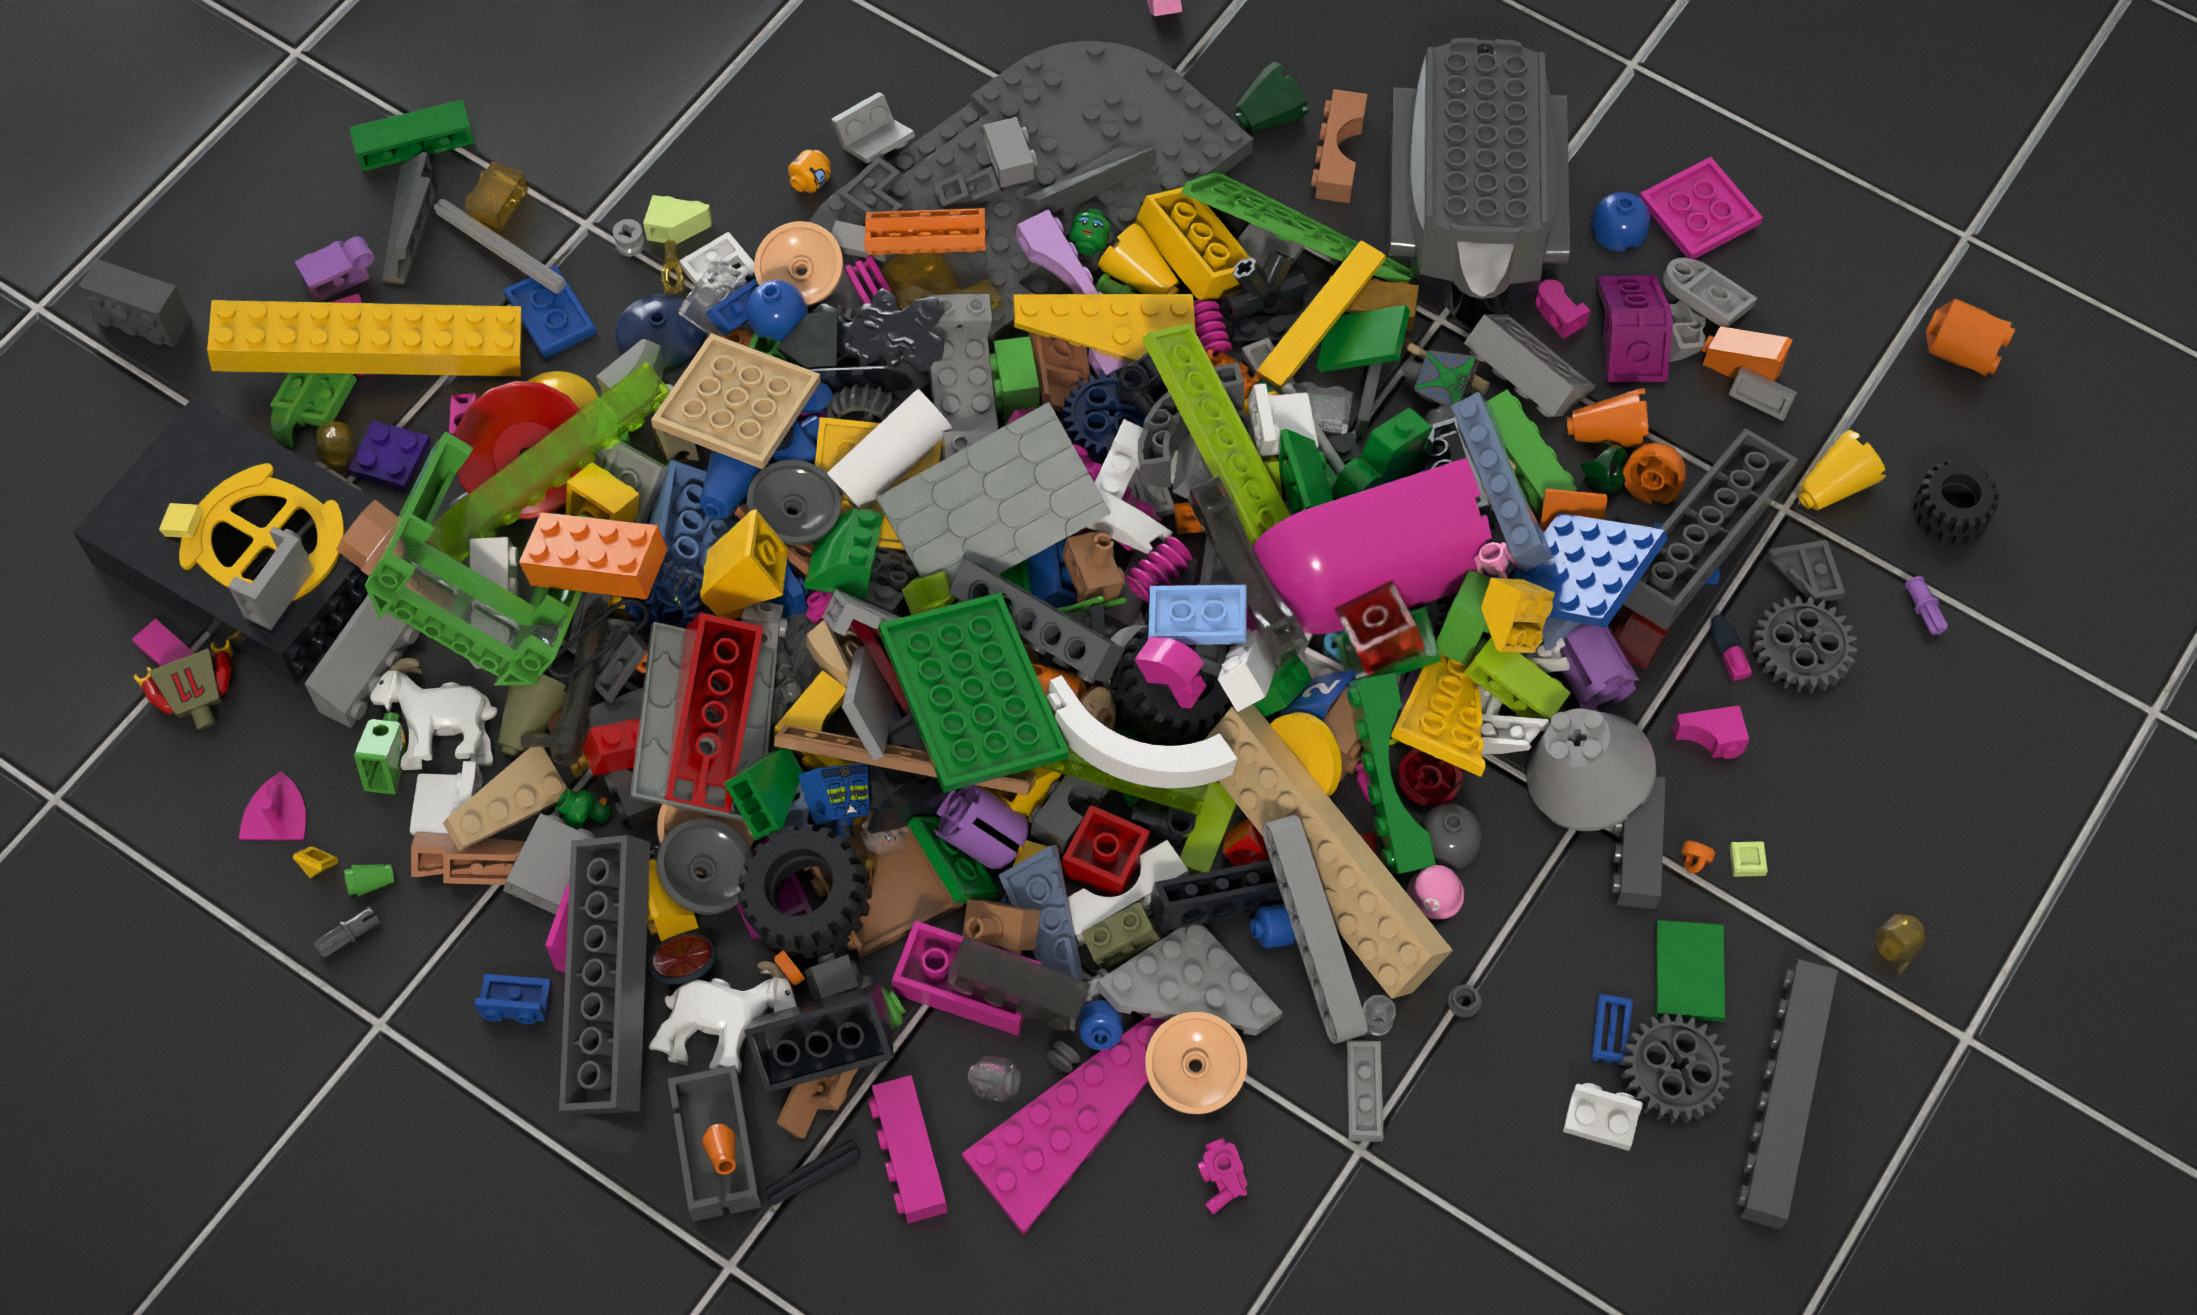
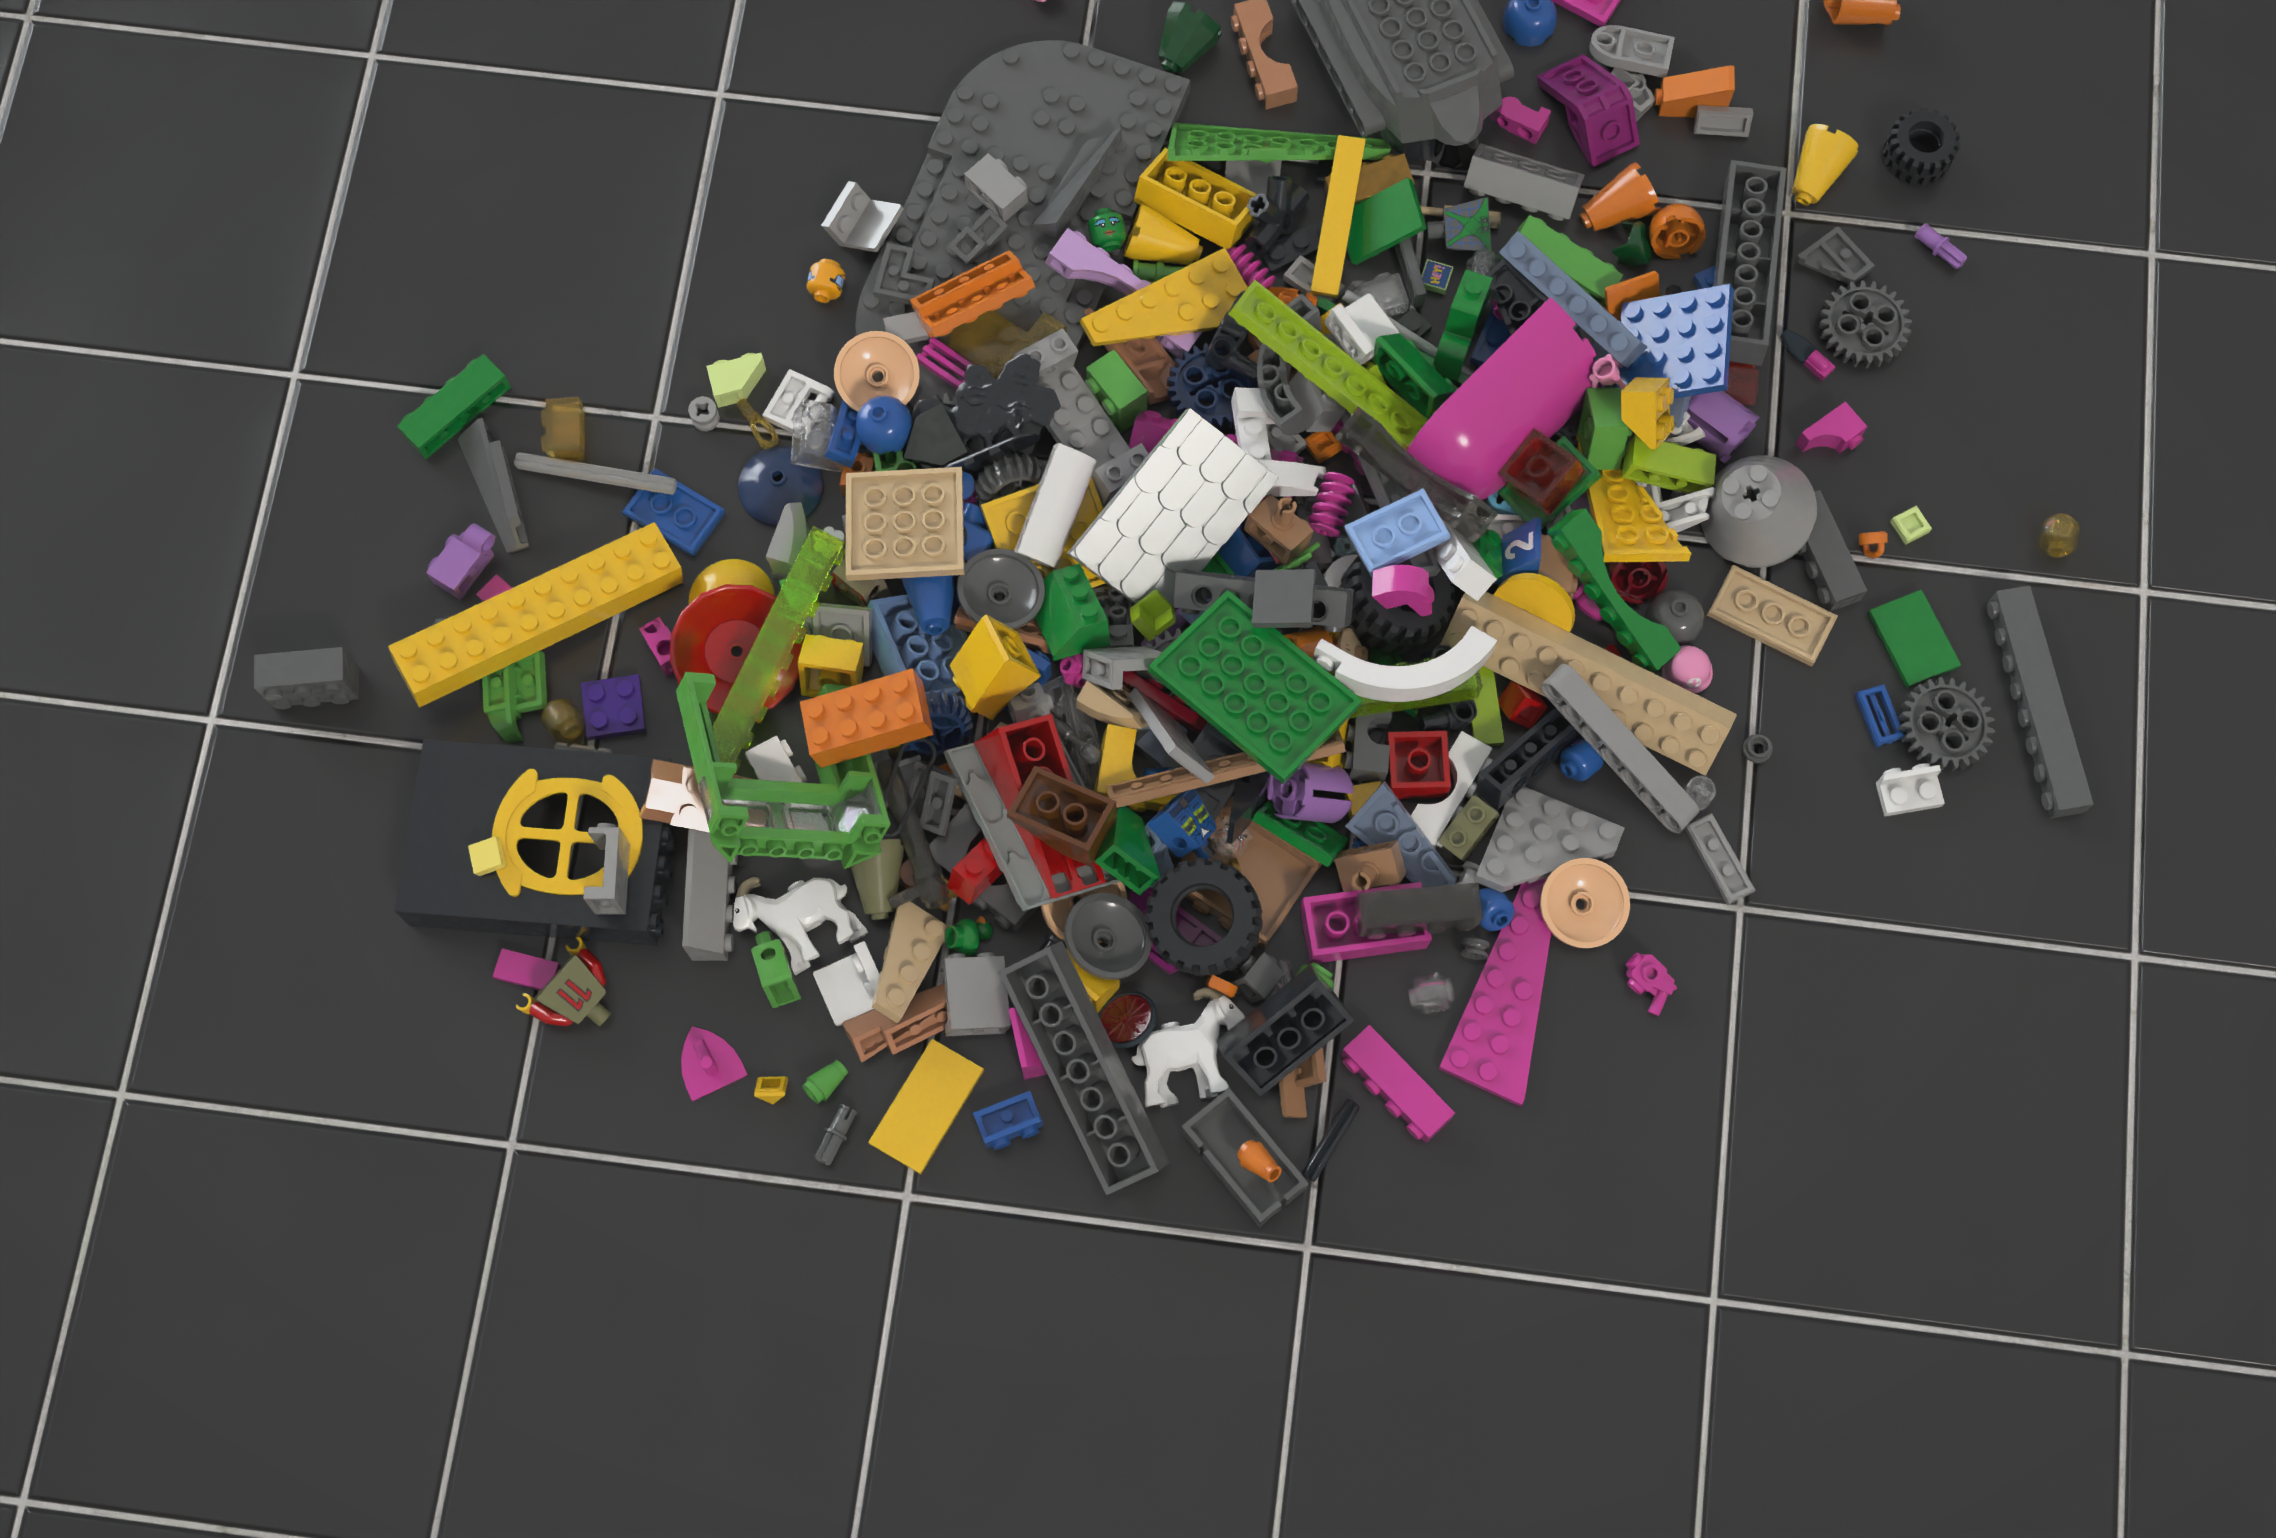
camera: 25 degrees left, 10 degrees up
none -> yellow tile [868,1039,984,1175]
none -> reddish brown slope [1007,766,1117,866]
none -> dark grey tile [1252,569,1316,628]
none -> tile [1421,259,1453,295]
none -> tan tile [1707,565,1838,667]

